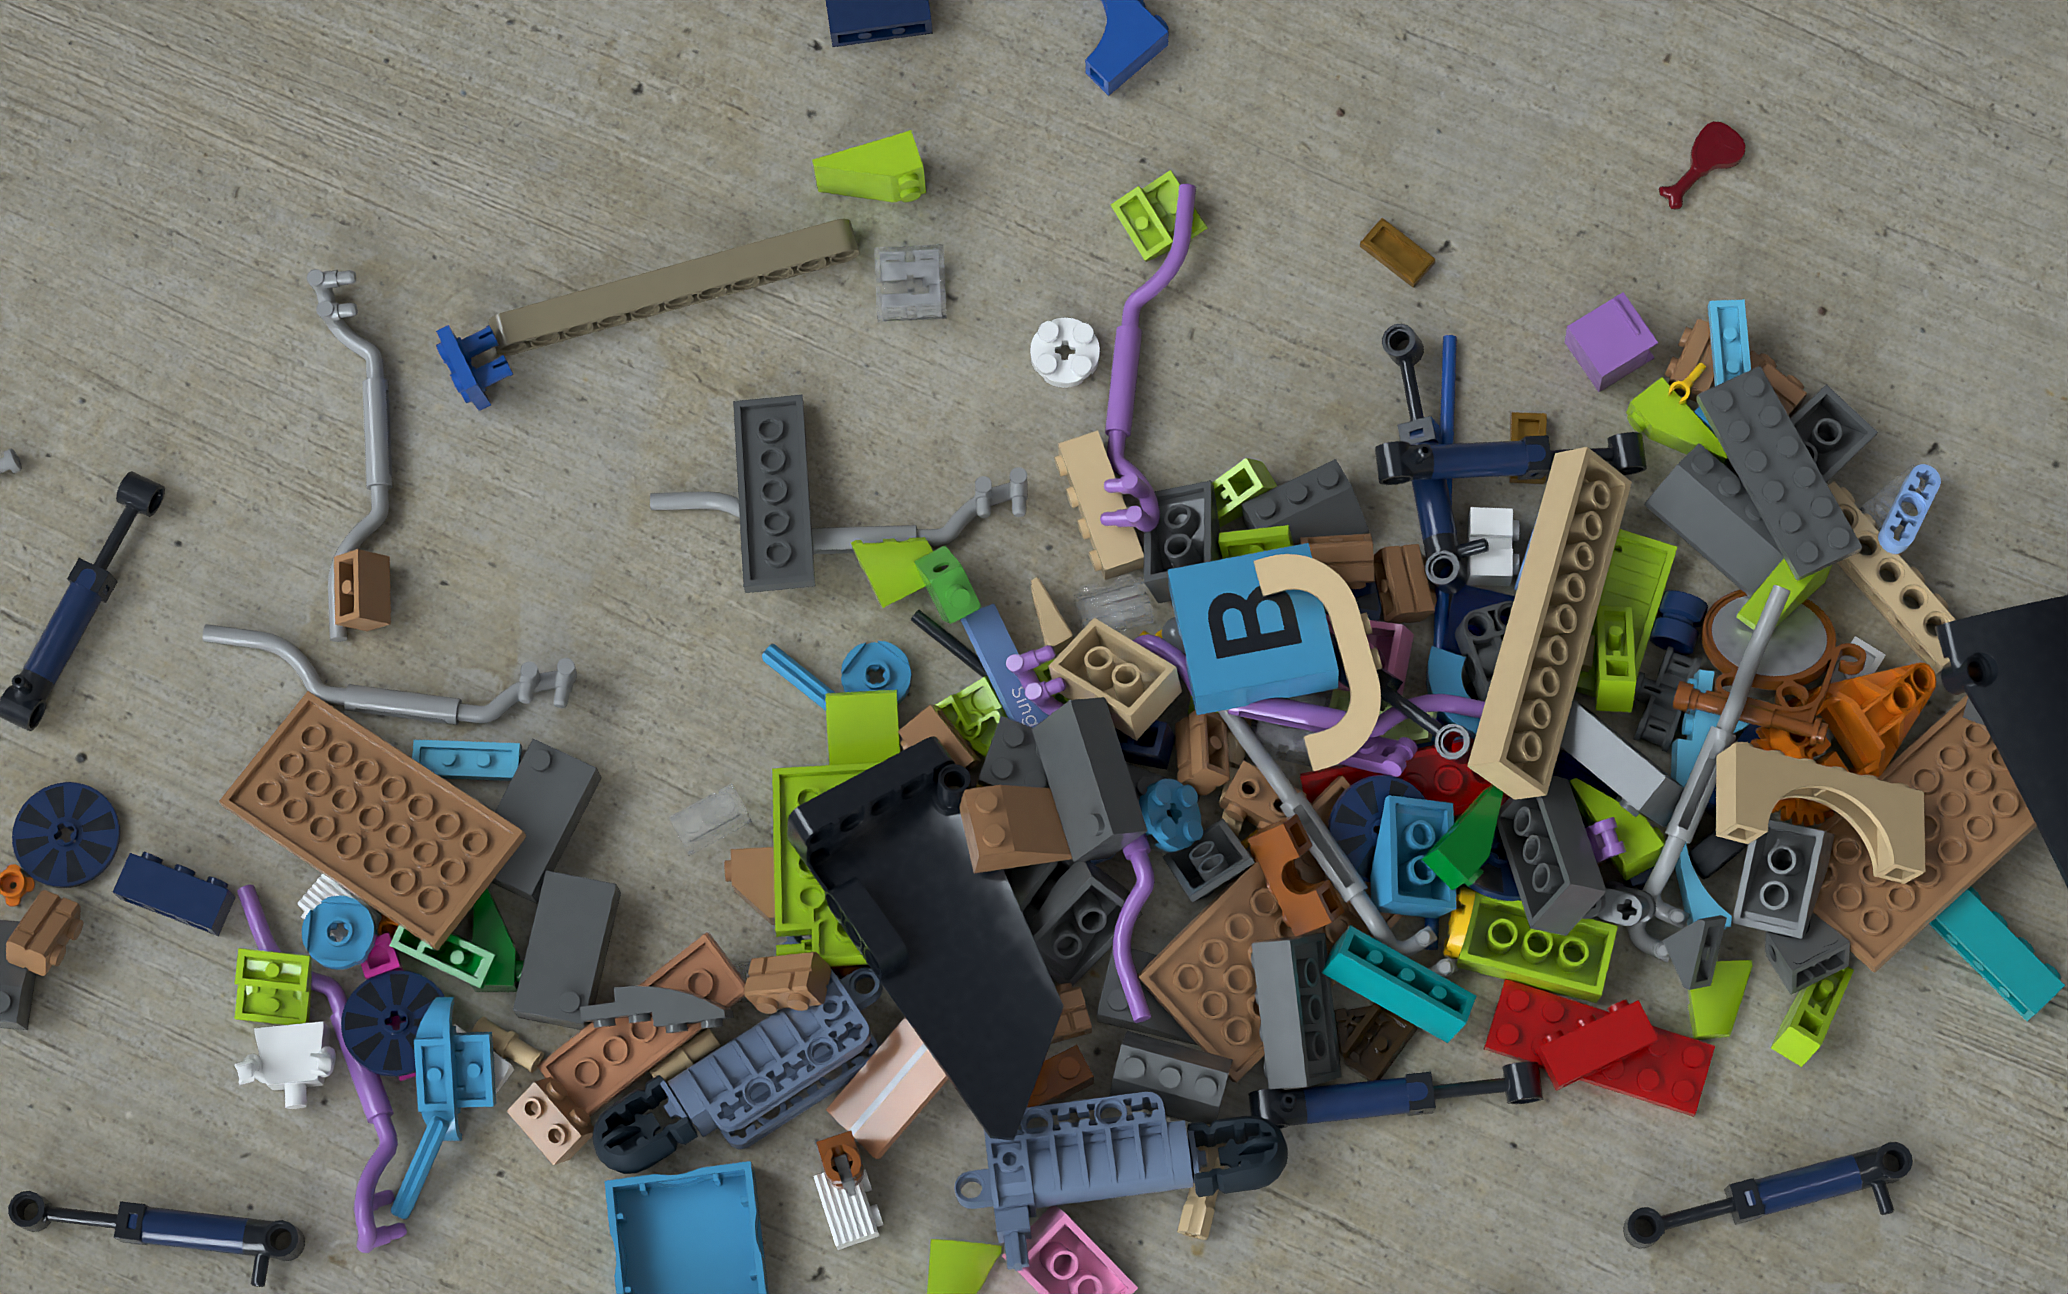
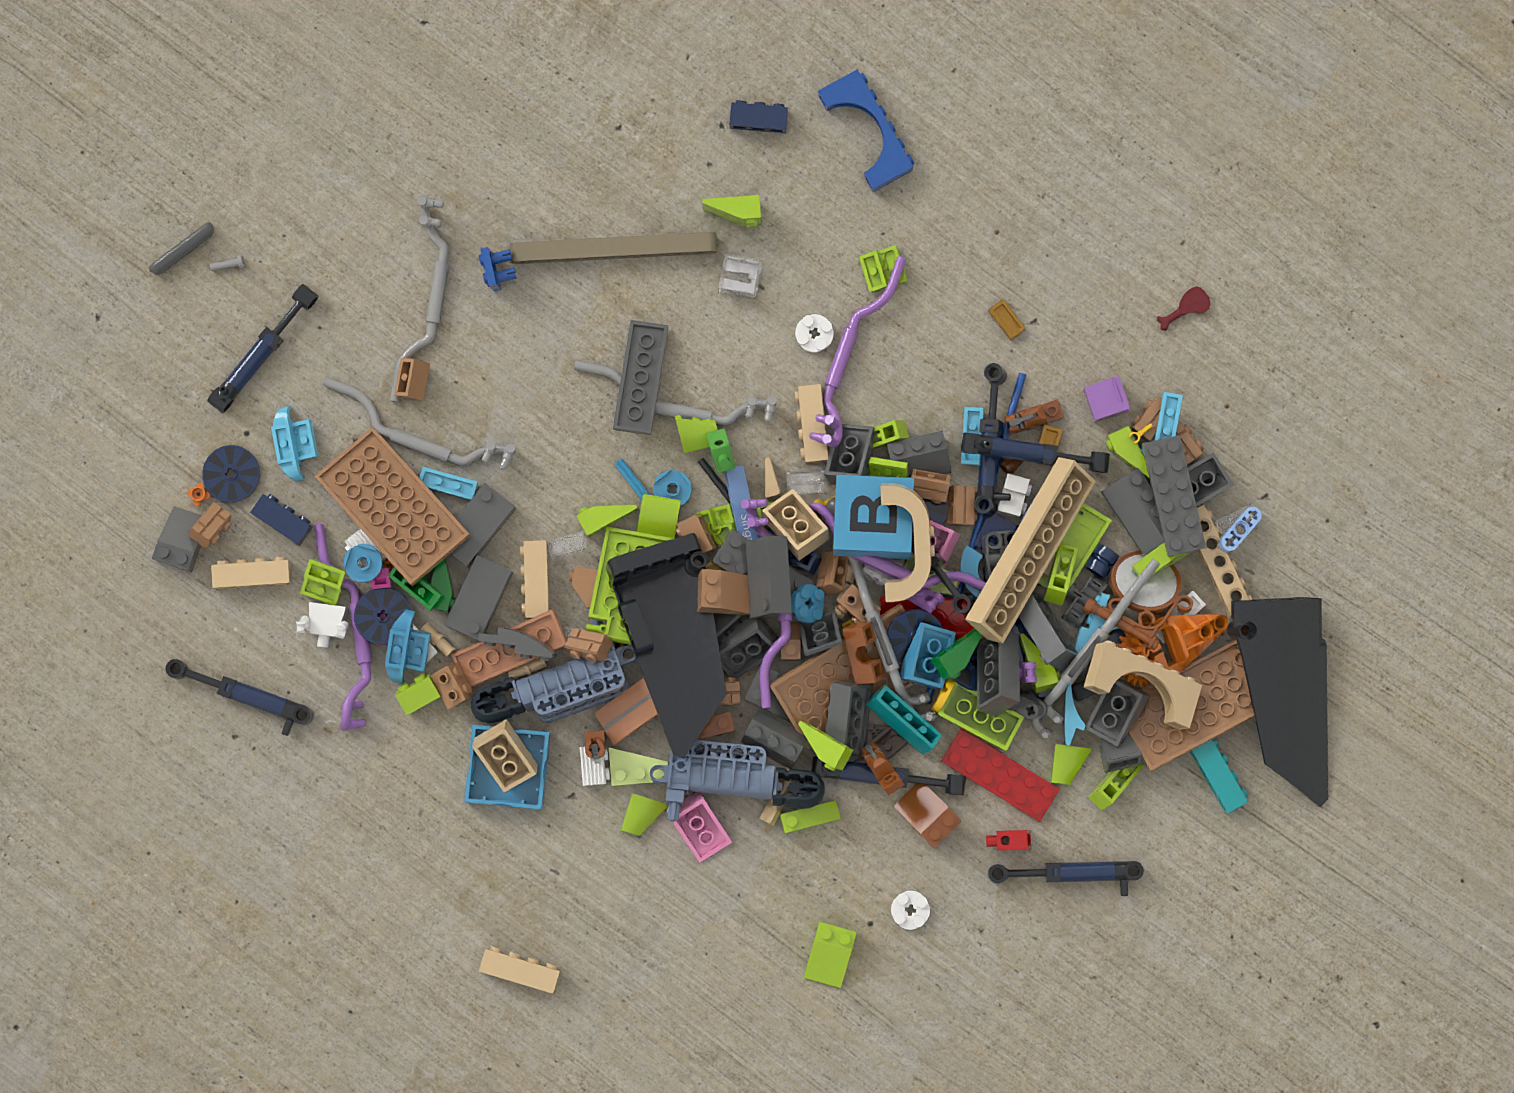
camera: 15 degrees right, 10 degrees up
dark azure axle [391,1116,450,1219] -> none
red brick [1537,999,1659,1091] -> none
dark grey slope [1663,915,1727,990] -> none
none -> tan brick [211,557,292,589]
none -> medium azure plate [271,406,319,482]
none -> lime brick [395,673,440,715]
none -> tan brick [472,719,538,792]
none -> tan brick [520,540,550,619]
none -> lime slope [576,504,638,538]
none -> yellowish green wing [609,748,668,786]
none -> lime slope [780,800,841,834]
none -> medium nougat slope [781,622,801,661]
none -> lime slope [798,721,853,771]
none -> dark orange plate [861,743,904,795]
none -> dark orange slope [893,784,962,848]
none -> medium azure plate [961,407,984,466]
none -> red torso [986,830,1031,851]
none -> reddish brown cone [999,458,1023,474]
none -> dark orange plate [1004,399,1064,435]

